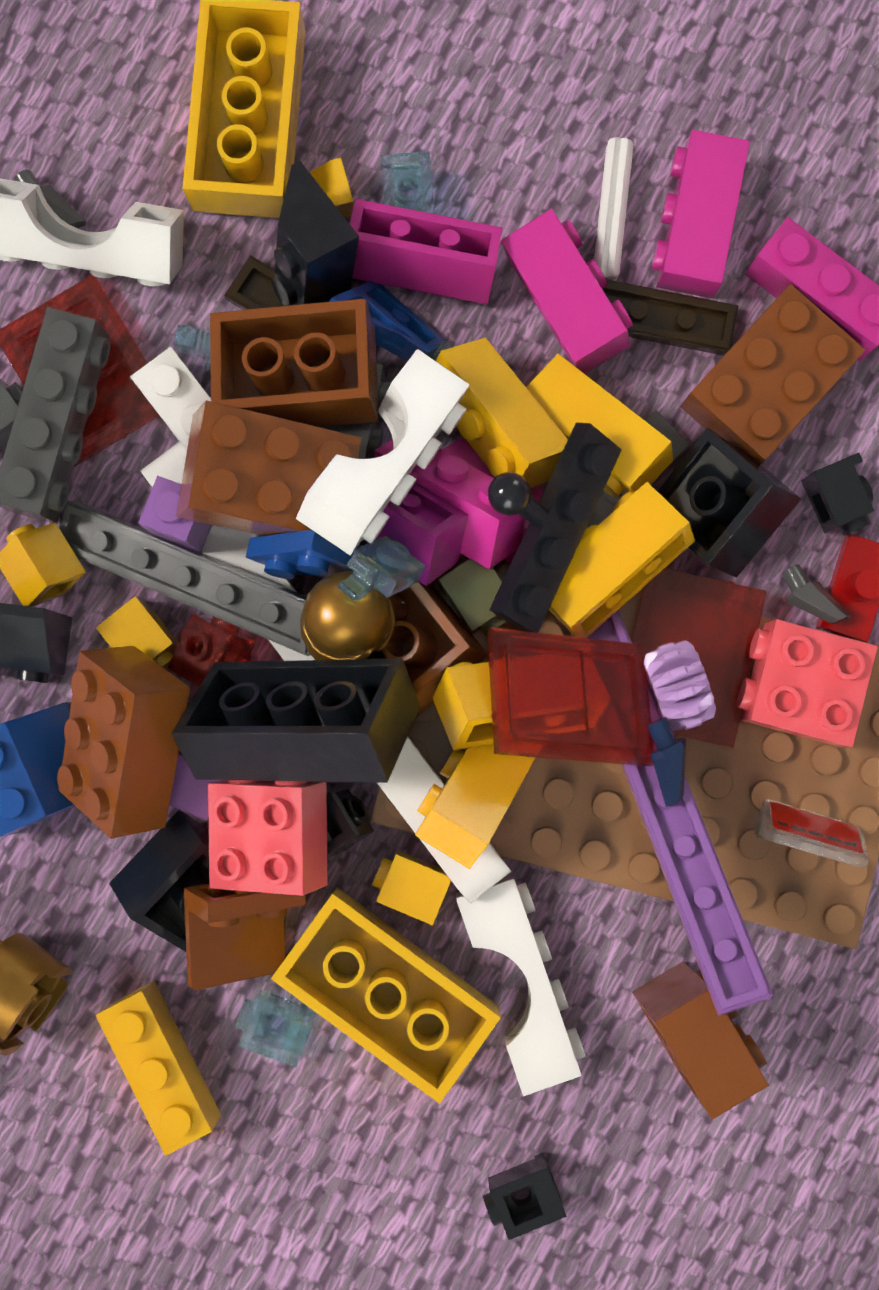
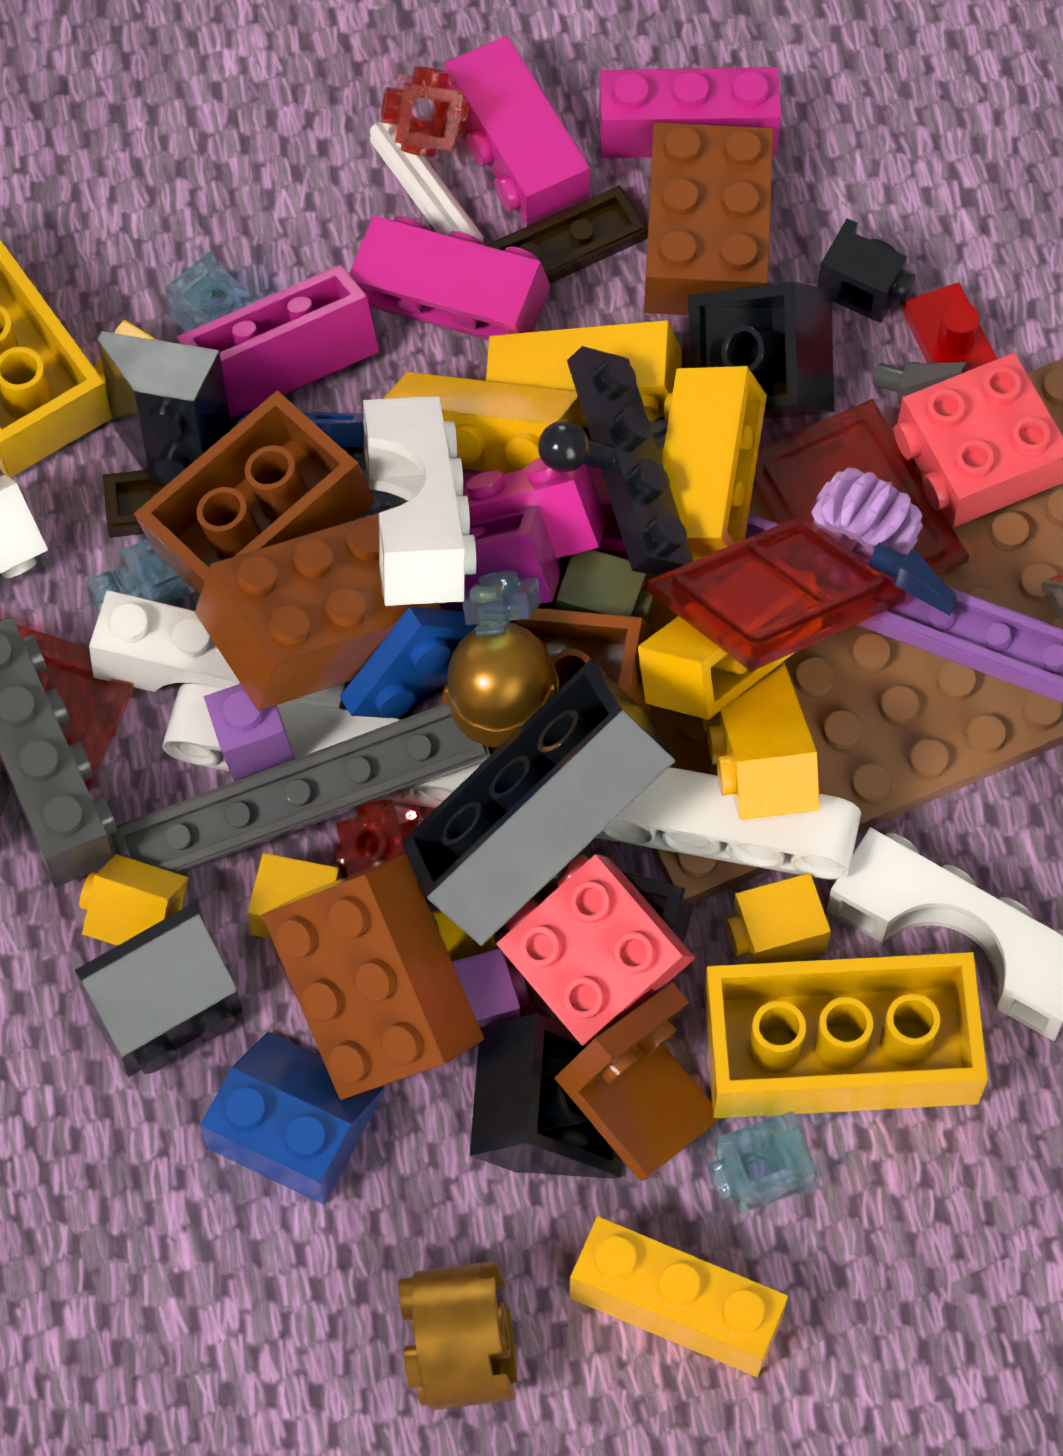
camera: 40 degrees left, 20 degrees down
none -> clear red brick [381,66,470,157]

